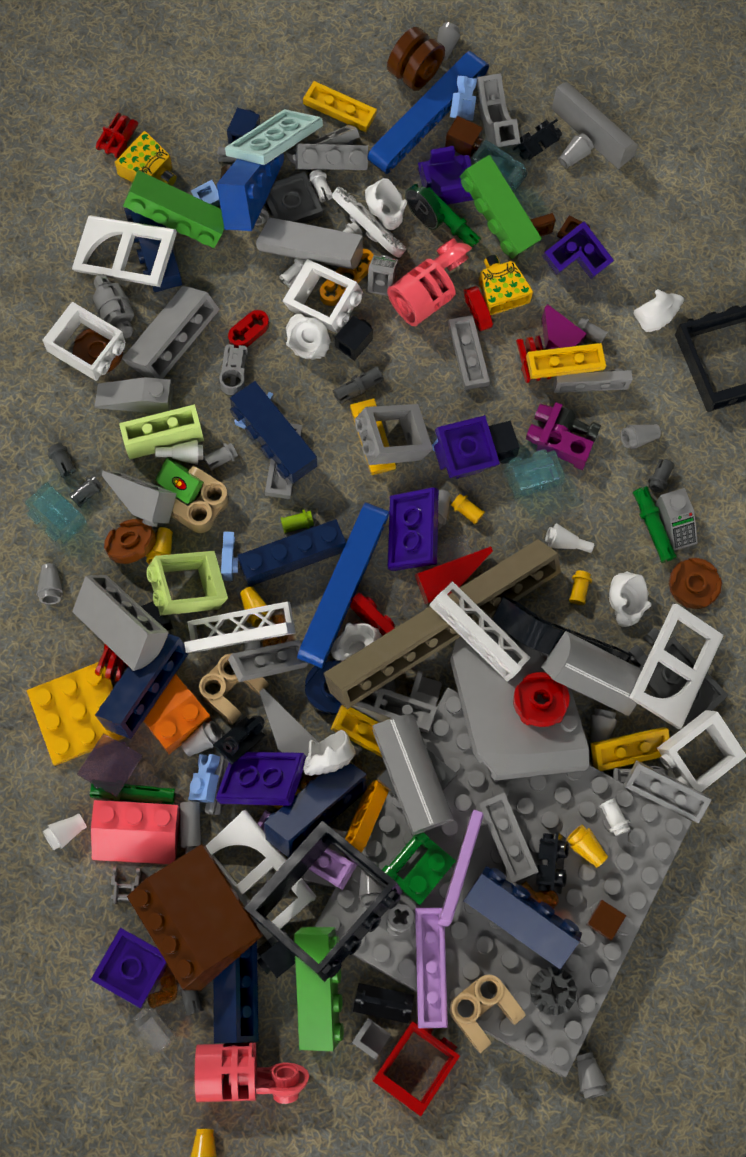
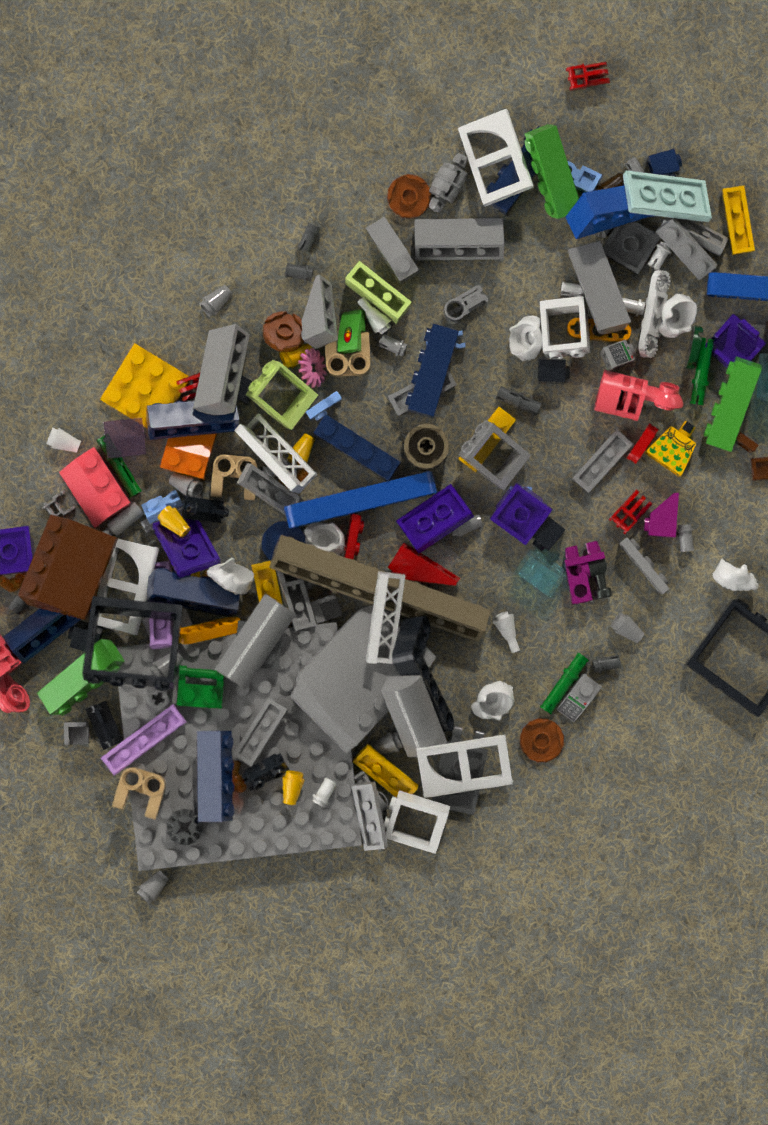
camera: 60 degrees right, 15 degrees up
clear light blue brick [25,482,87,544] -> none
white window [42,302,126,381] -> none
yellow torso [115,131,177,186] -> none
red beam [228,310,269,348] -> none
light grey slope [259,688,319,757] -> none
lime pin [280,509,314,534] -> none
red window [372,1021,460,1117] -> none
lavender tile [438,810,484,927] -> none
yellow pin [451,494,485,525] -> none
red plate [513,672,570,727] -> none
yellow plate [526,343,606,379] -> none
dark purple brick [542,221,614,279] -> none
yellow pin [569,570,593,605] -> none
reddish brown tile [586,900,626,941] -> none
none -> yellow cone [157,505,191,538]
none -> bright pink gear [298,348,327,388]
none -> dark tan brick [404,424,449,470]

